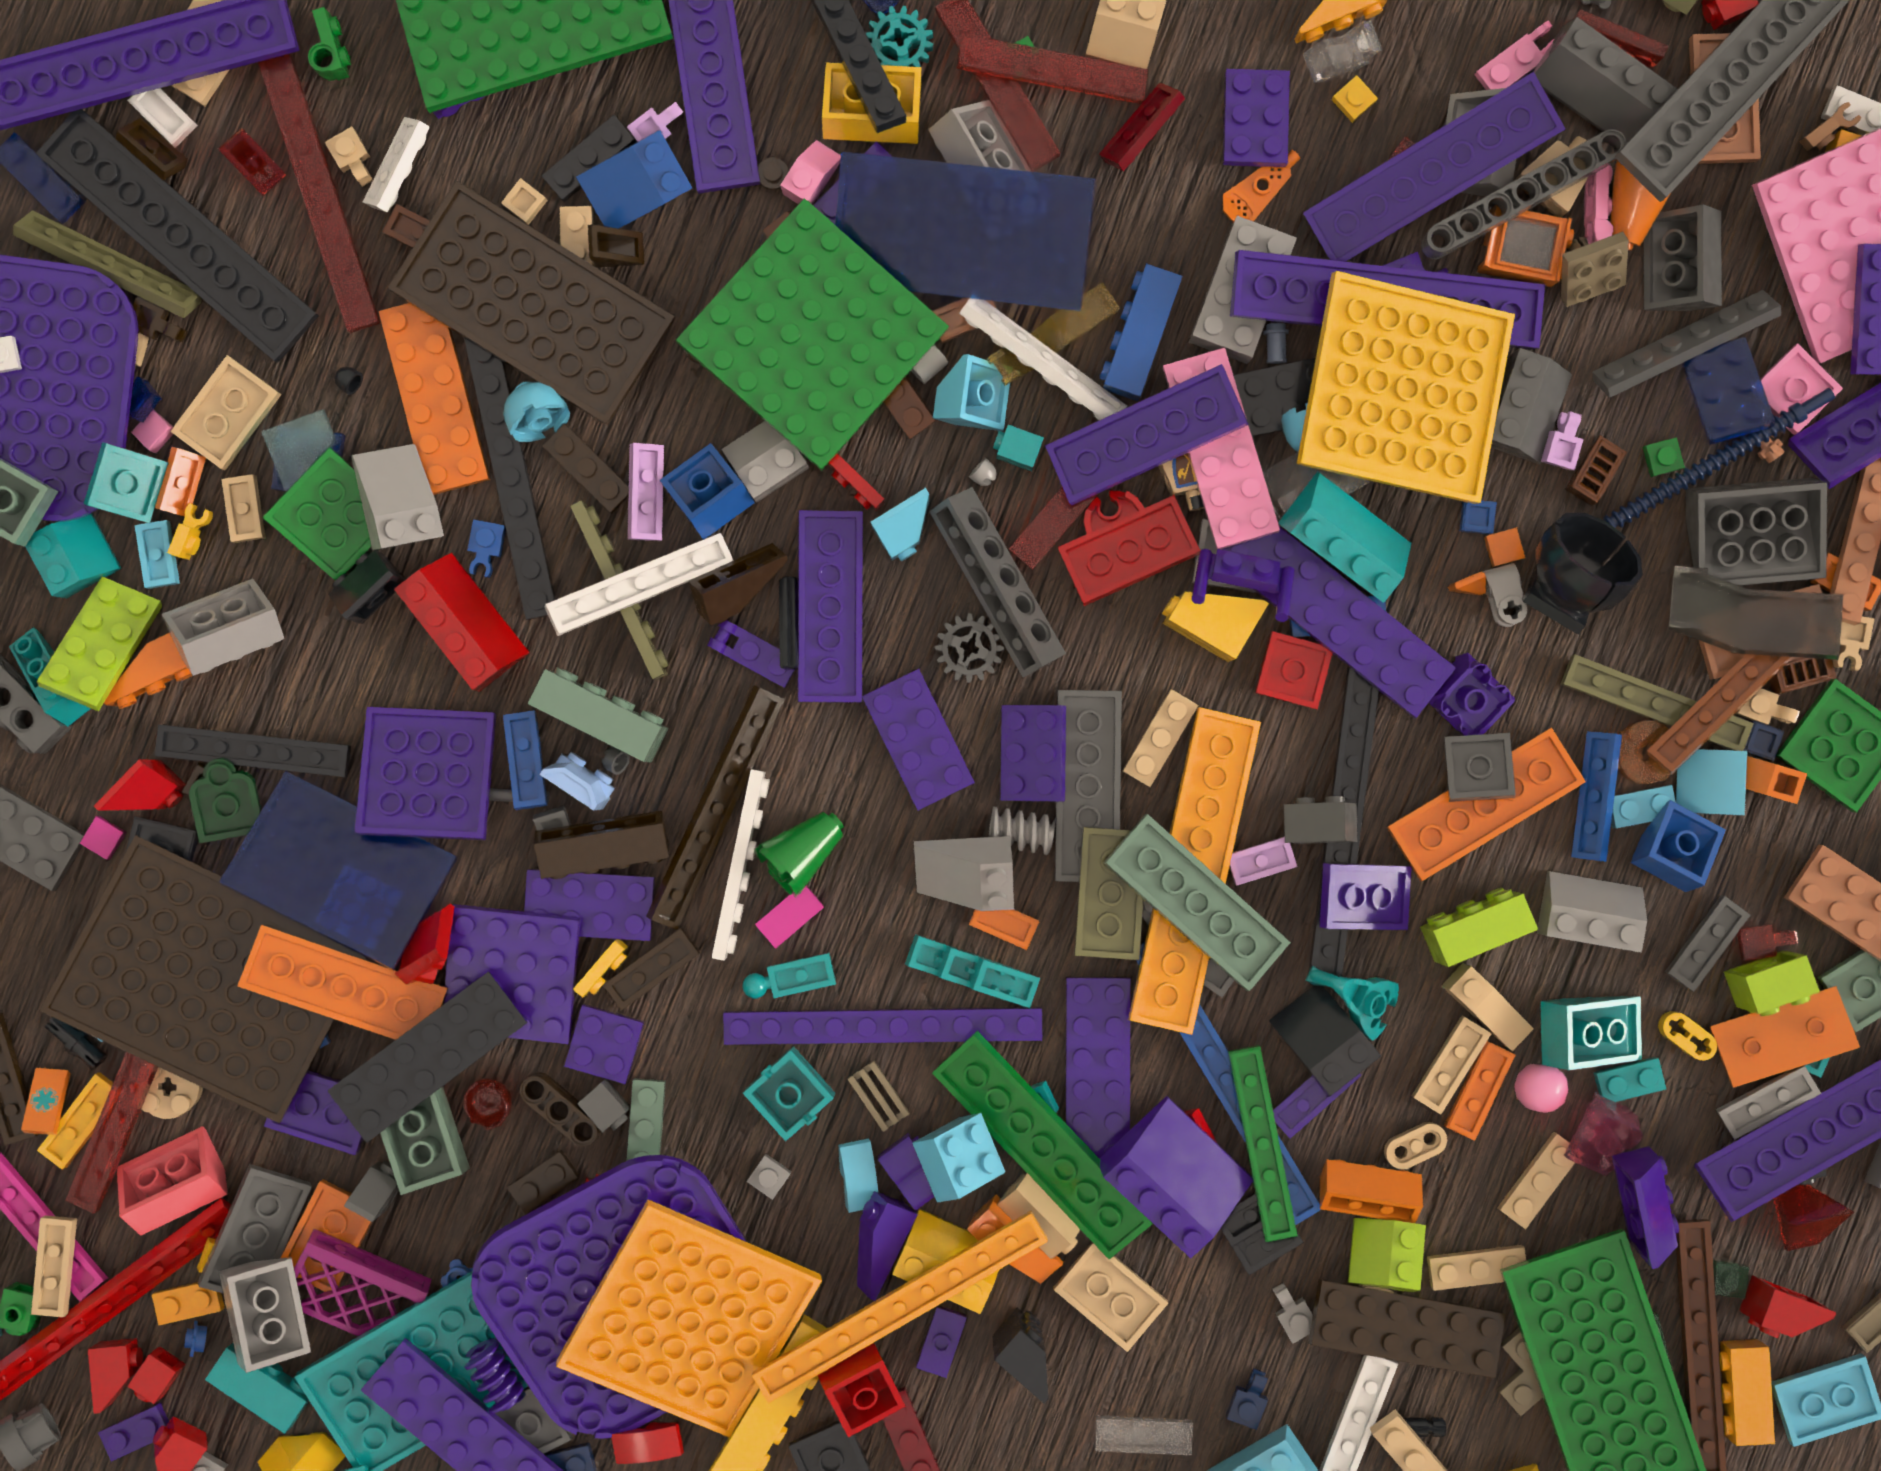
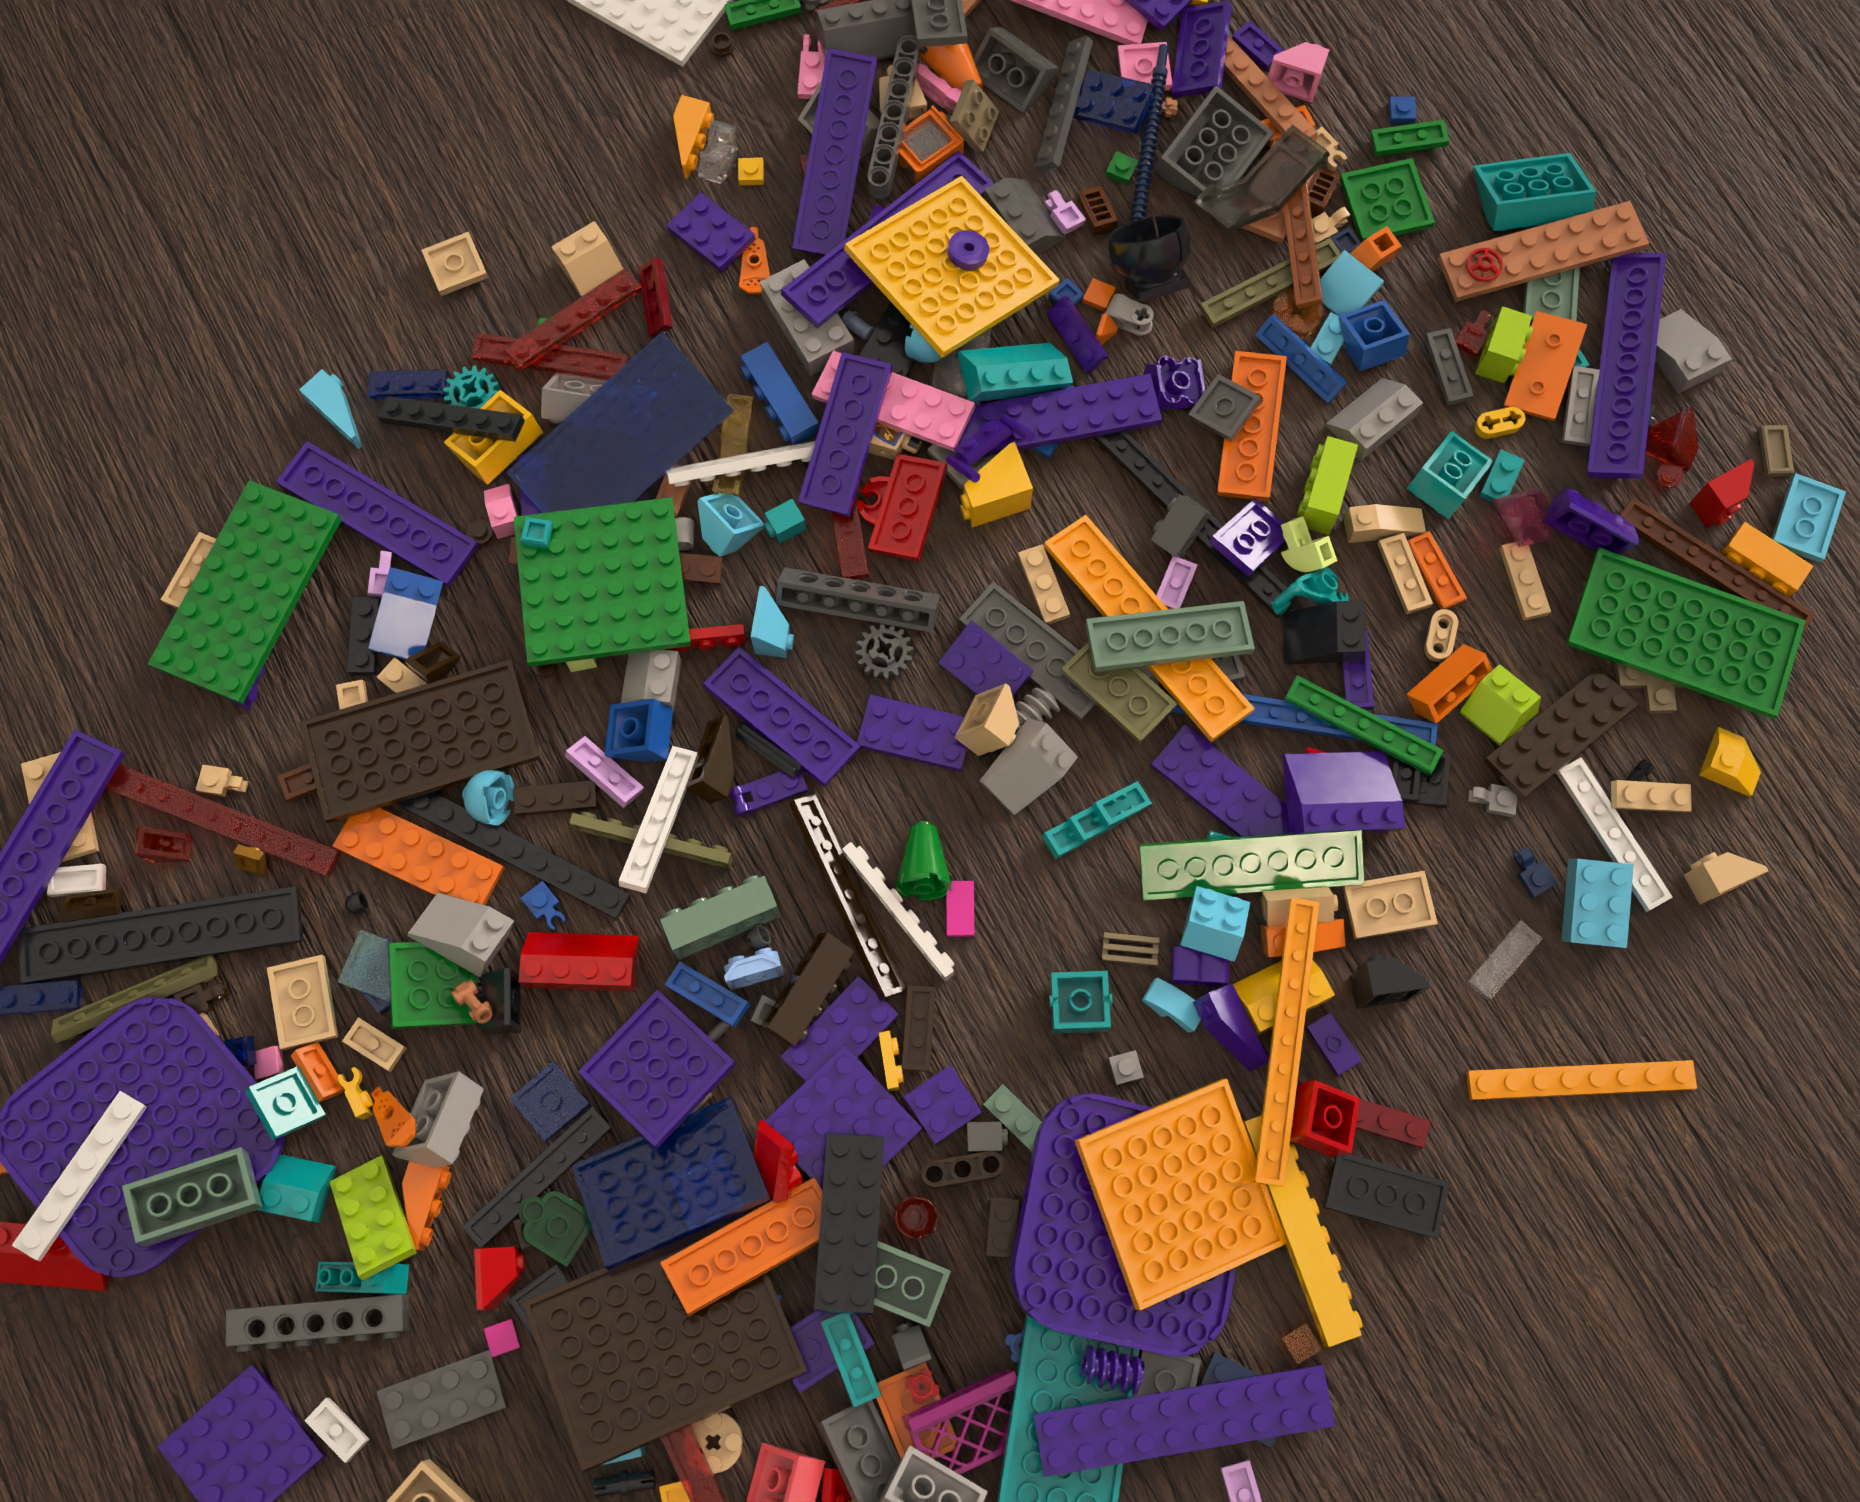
camera: 55 degrees left, 15 degrees down
medium azure plate [134,520,180,589] -> none
green plate [308,7,351,81] -> none
white plate [363,117,429,212] -> none
red slope [611,1422,684,1464] -> none
dark purple plate [723,1007,1042,1045] -> none
teal plate [742,952,836,999] -> none
light grey hinge [969,458,997,486] -> none
orange tile [969,909,1039,950] -> none
red plate [1254,631,1333,710] -> none
tan plate [1427,1245,1526,1291] -> none
bright pink hair [1514,1064,1568,1113] -> none
clear green plate [1713,1260,1749,1299] -> none
none -> pearl gold plate [233,844,268,876]
none -> orange piece [371,1086,415,1147]
none -> nougat bar [451,980,493,1023]
none -> clear blue plate [510,1061,591,1142]
none -> teal tile [520,517,553,549]
none -> teal plate [821,1313,881,1407]
none -> red plate [905,1369,939,1405]
none -> dark purple piece [947,230,989,270]
none -> tan slope [954,683,1019,756]
none -> dark purple plate [1047,296,1108,373]
none -> yellowish green brick [1281,516,1337,572]
none -> red piece [1466,248,1503,282]
none -> clear red plate [1656,463,1683,489]

